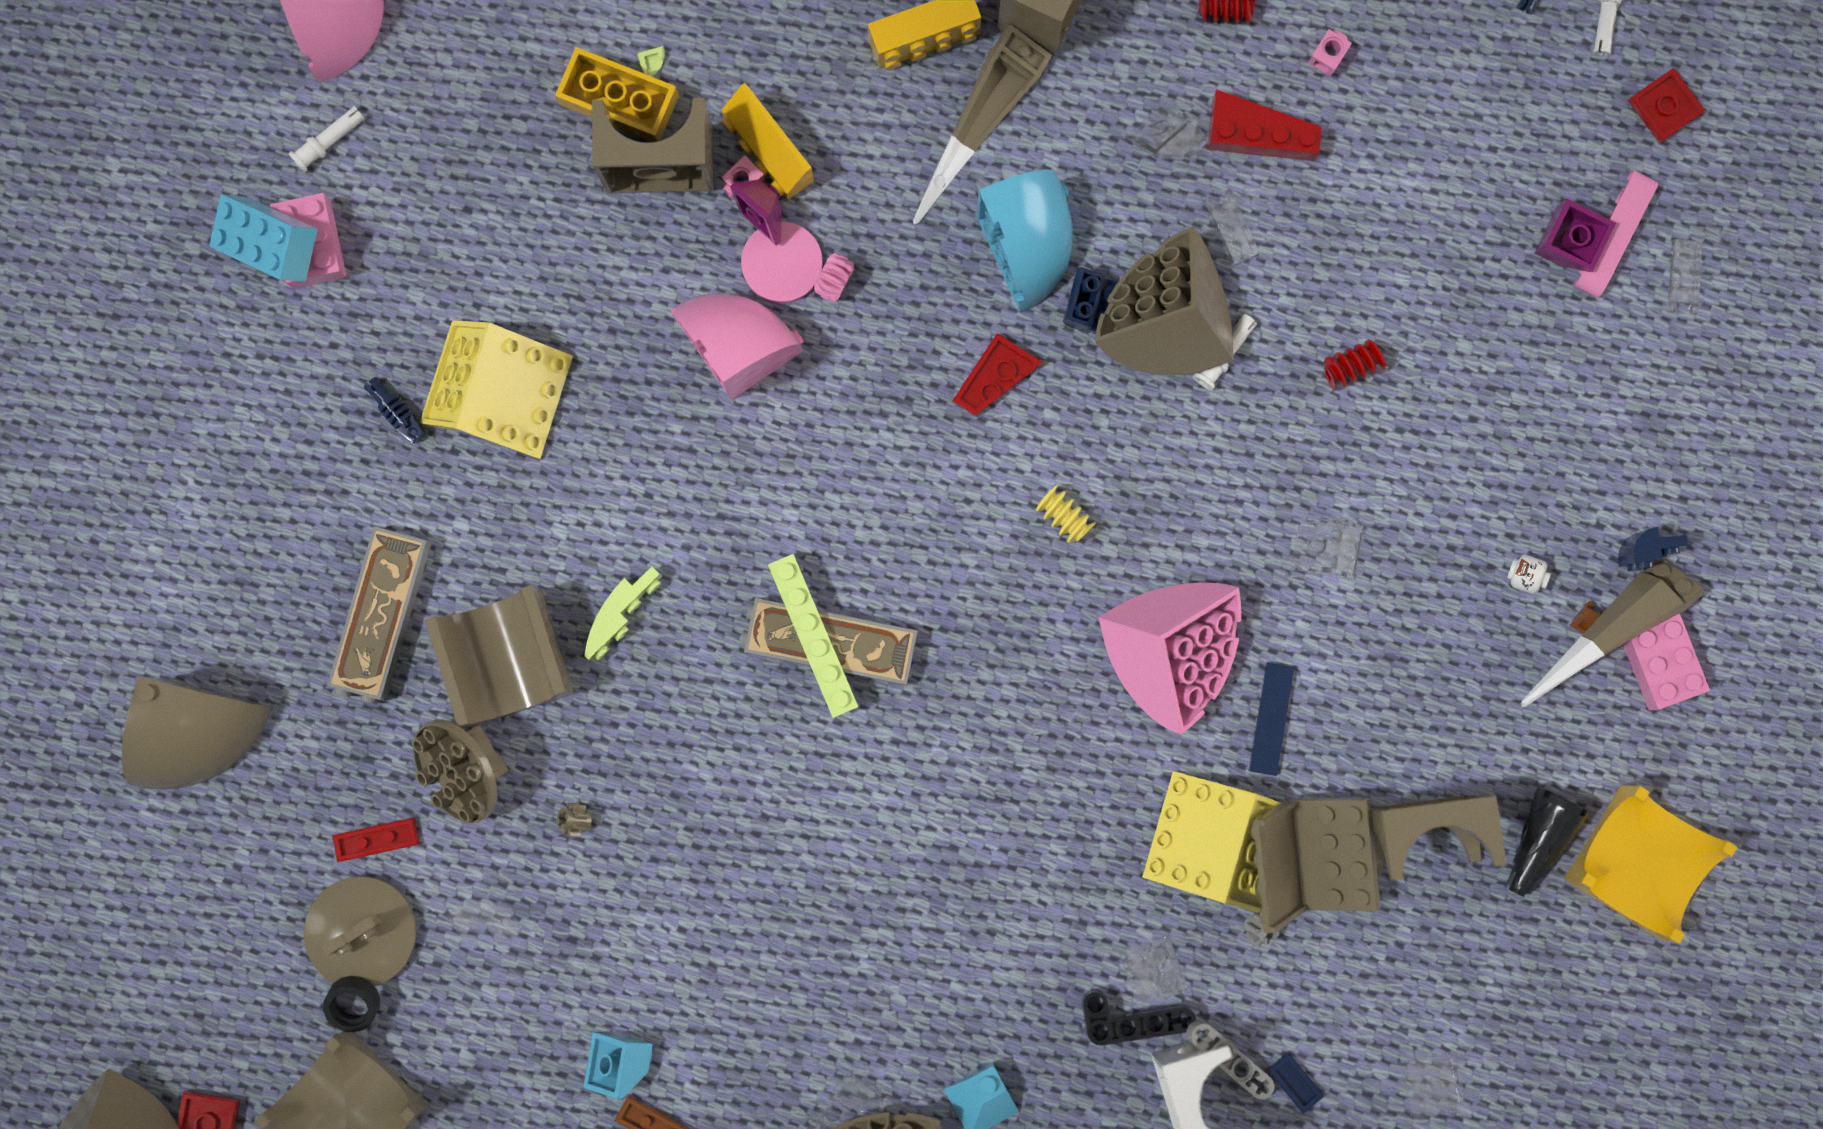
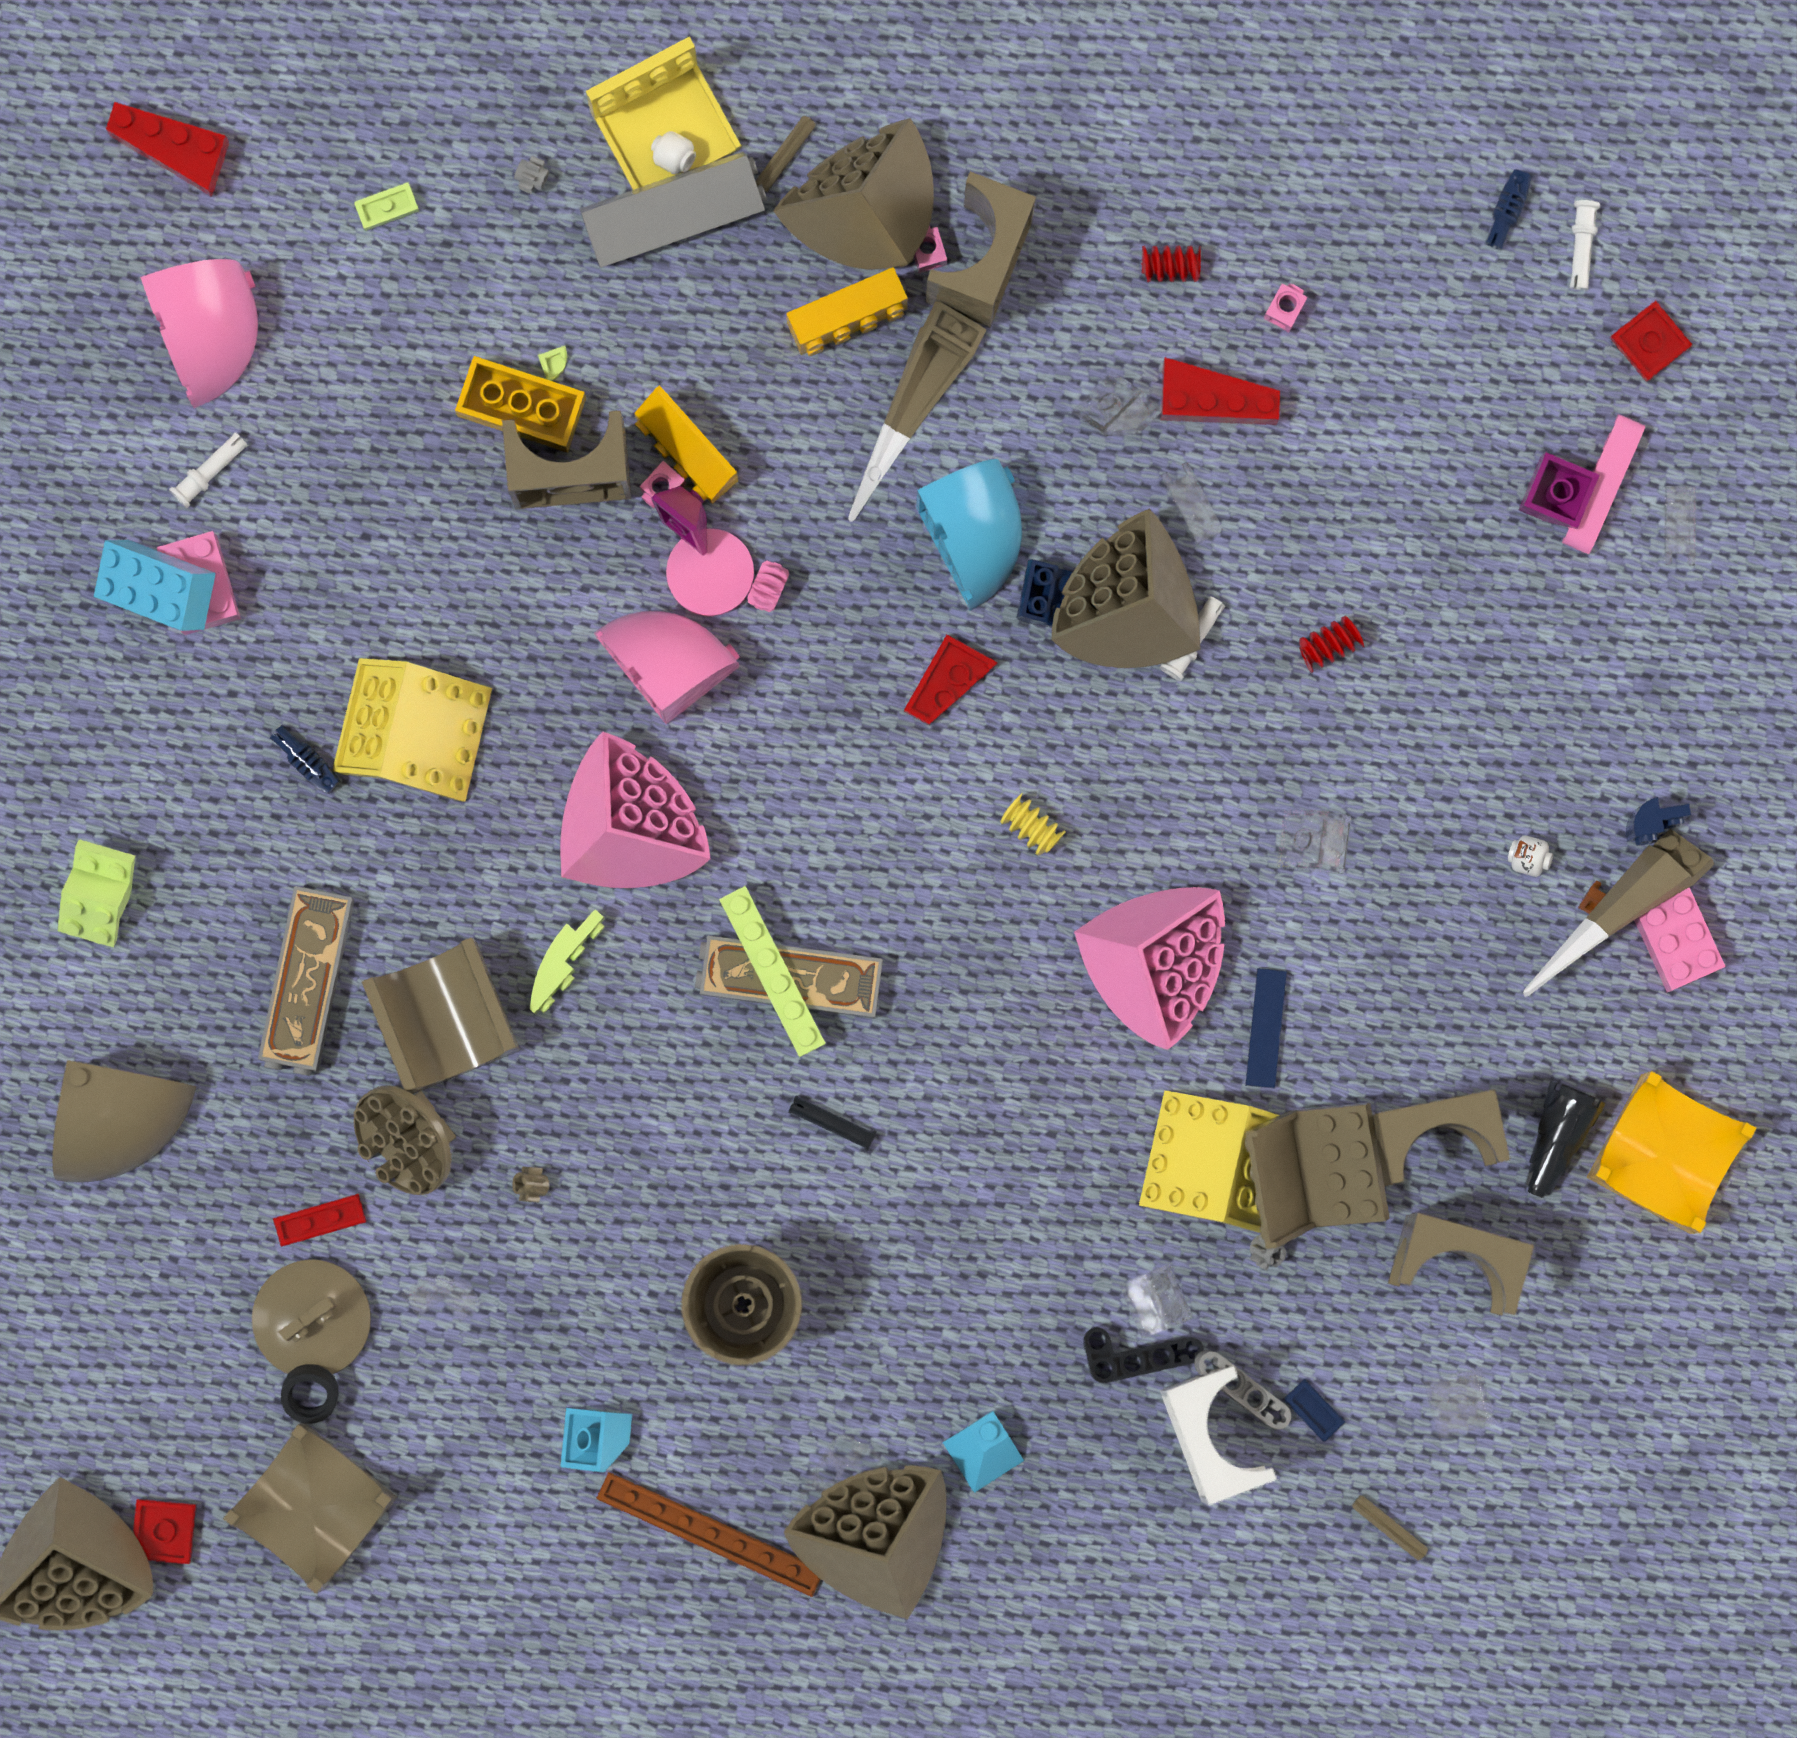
camera: 10 degrees left, 0 degrees up
none -> yellowish green bracket [57,839,135,948]
none -> bright pink brick [560,732,710,888]
none -> dark tan cone [681,1244,802,1365]
none -> black pin [788,1096,877,1152]
none -> dark tan piece [1387,1213,1534,1316]

